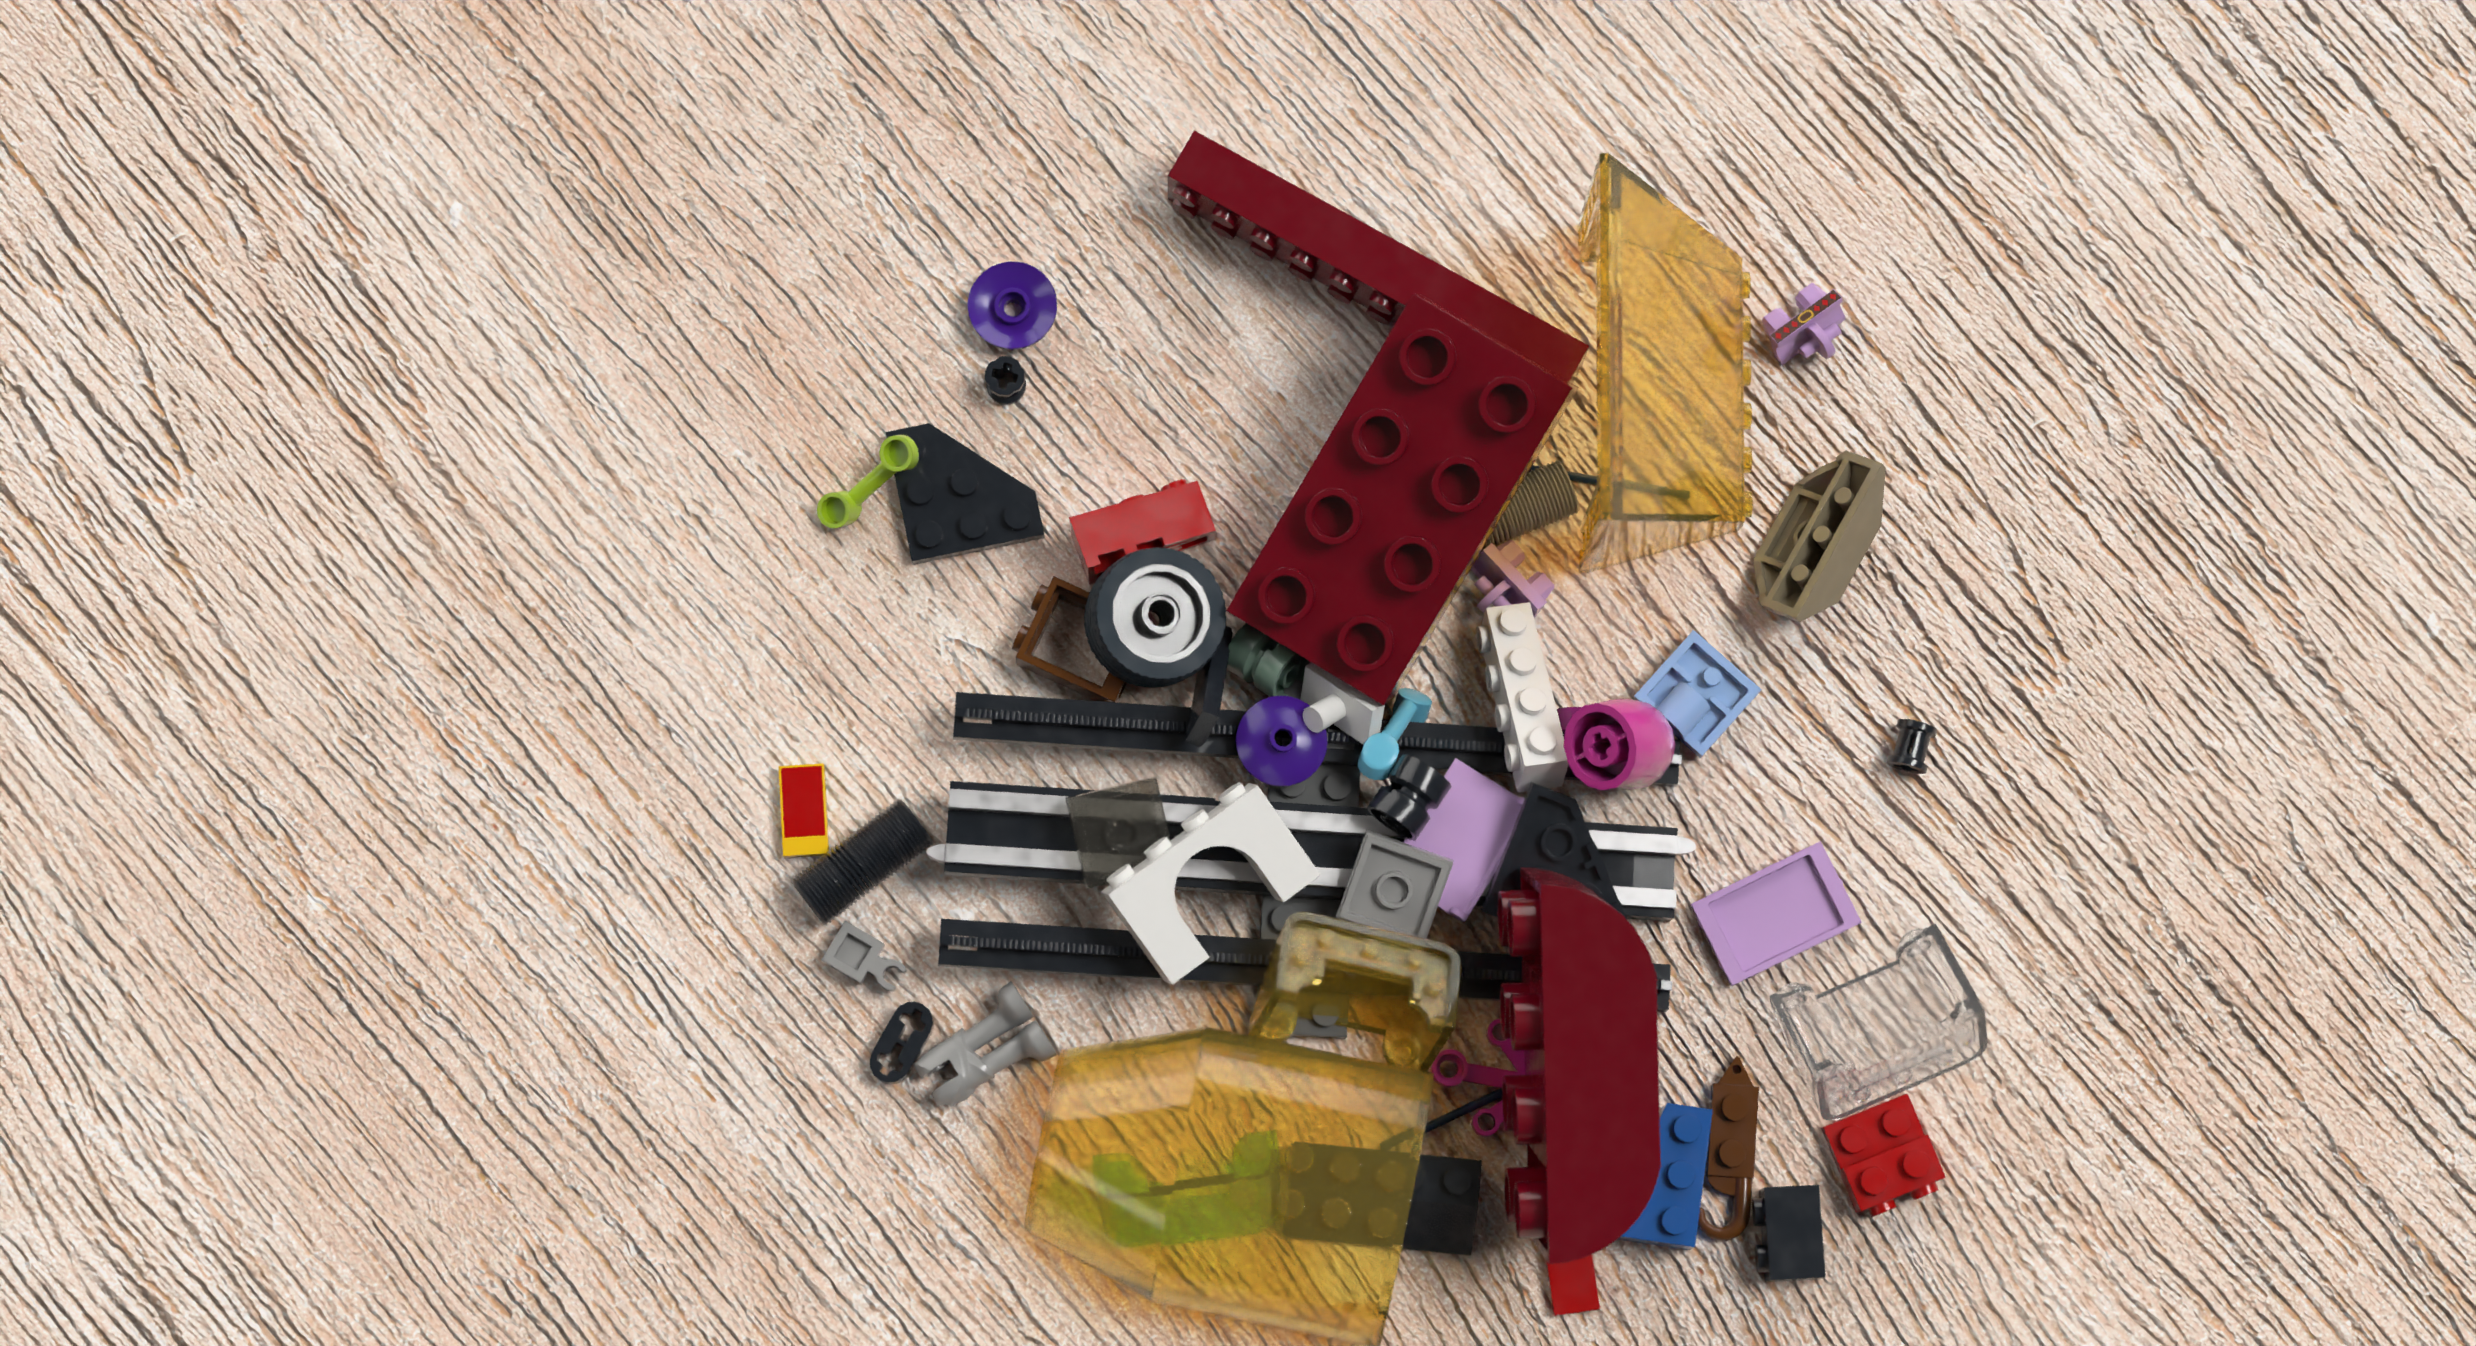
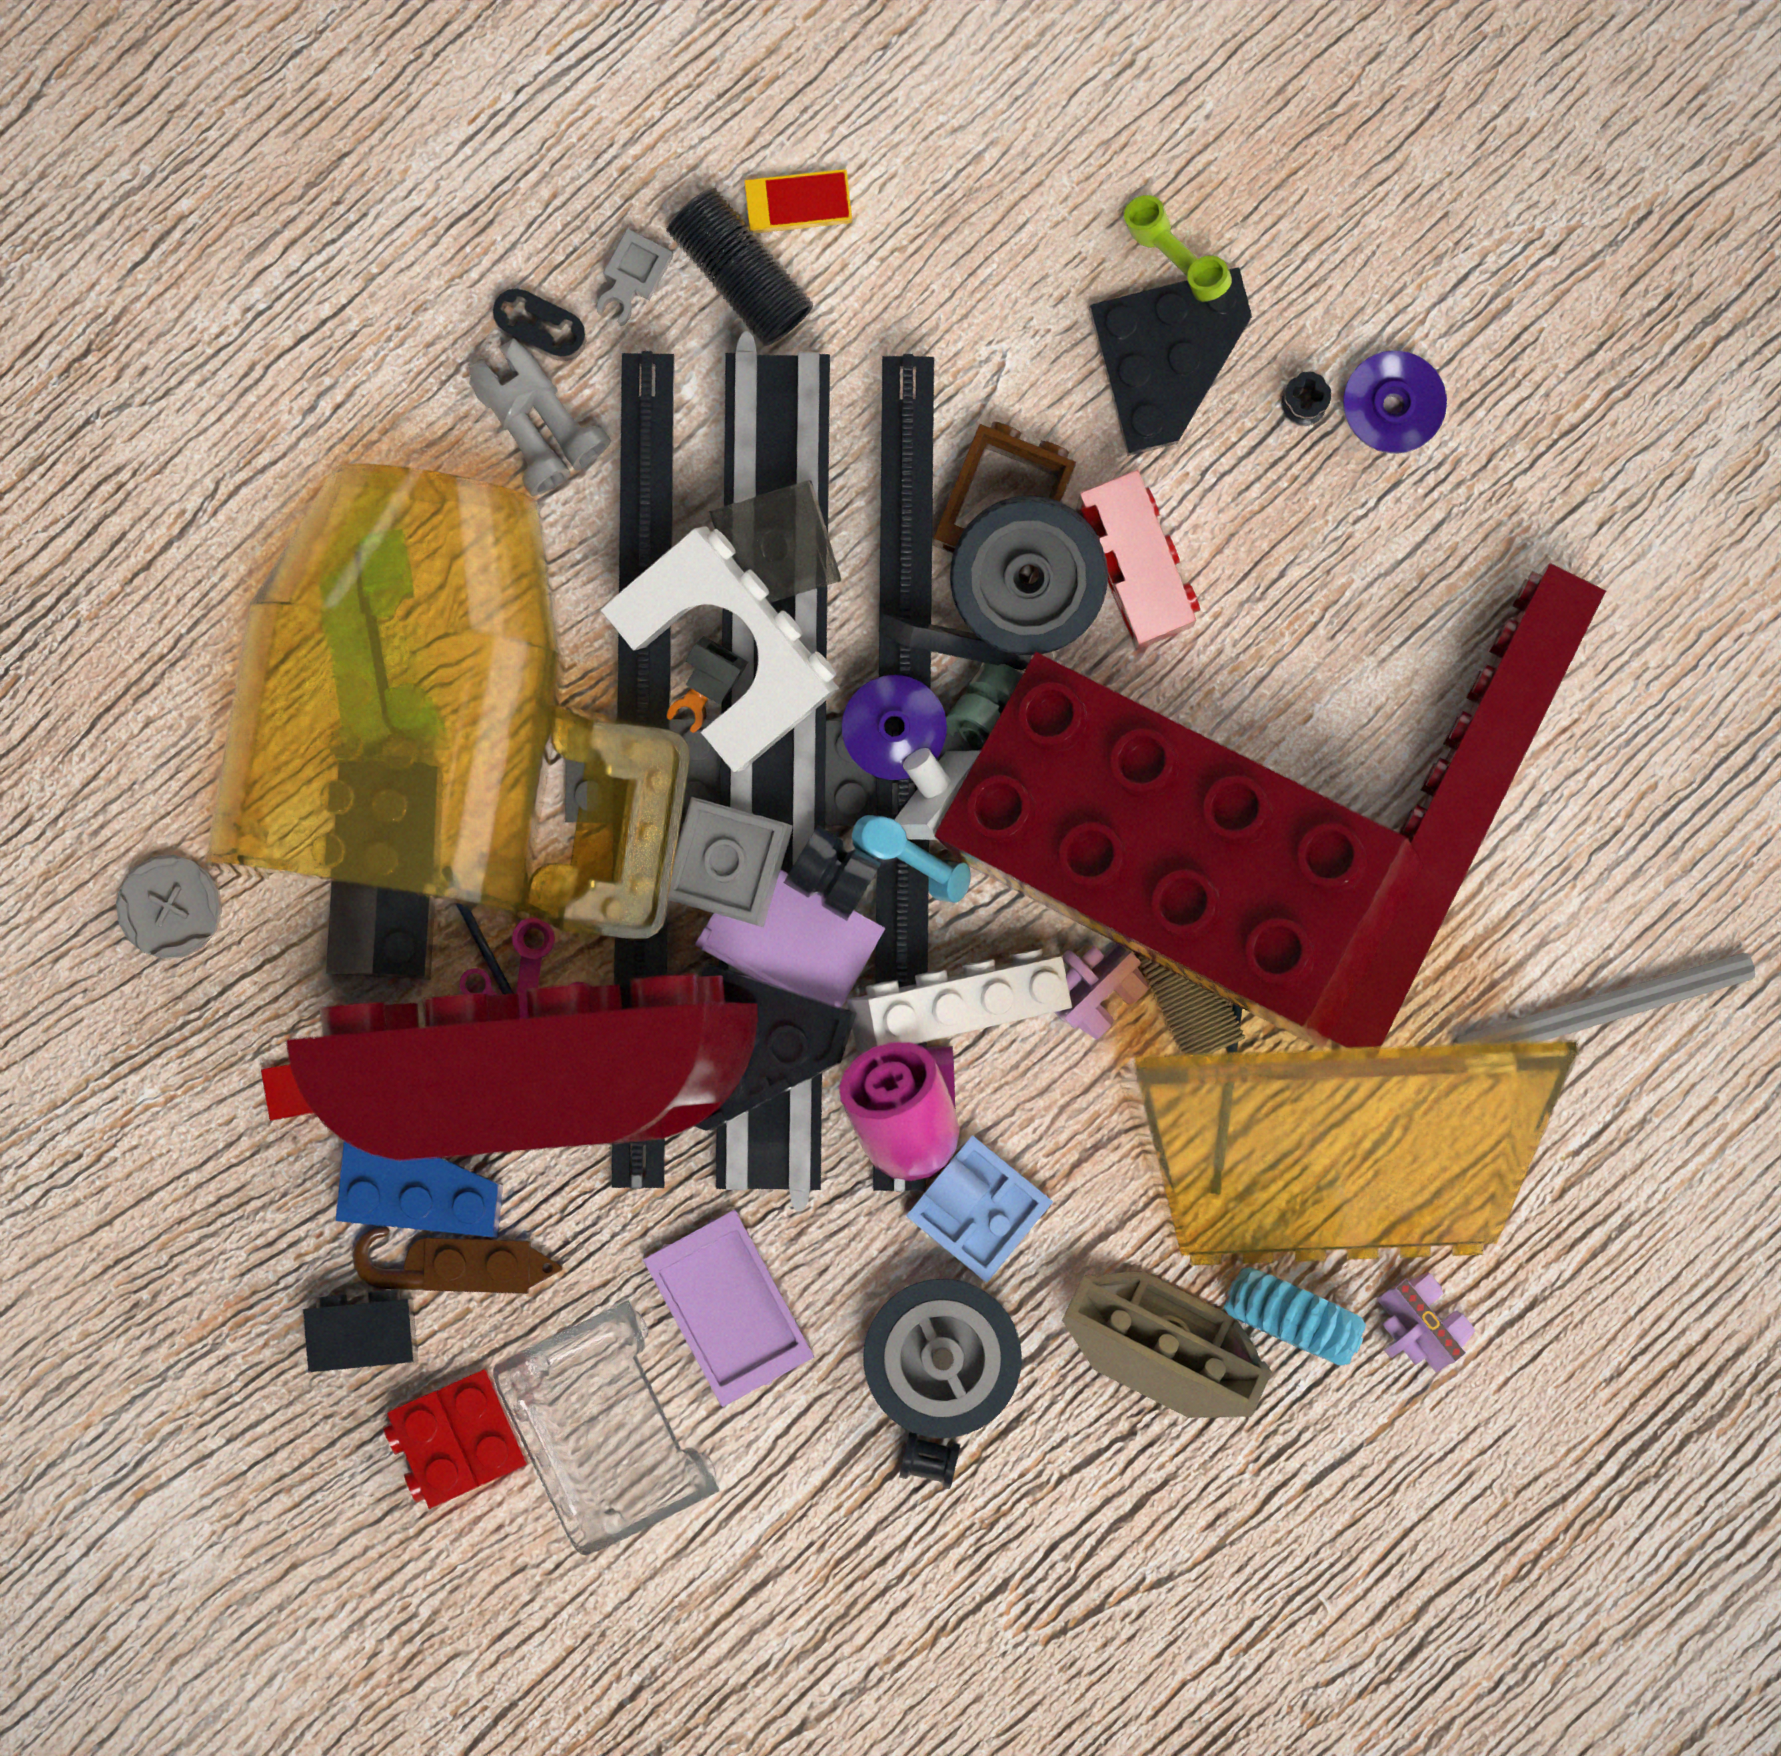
camera: 90 degrees right, 5 degrees up
none -> pearl dark grey piece [667,636,748,733]
none -> wheel [863,1279,1022,1438]
none -> medium azure gear [1224,1267,1366,1365]
none -> light grey axle [1453,953,1755,1064]

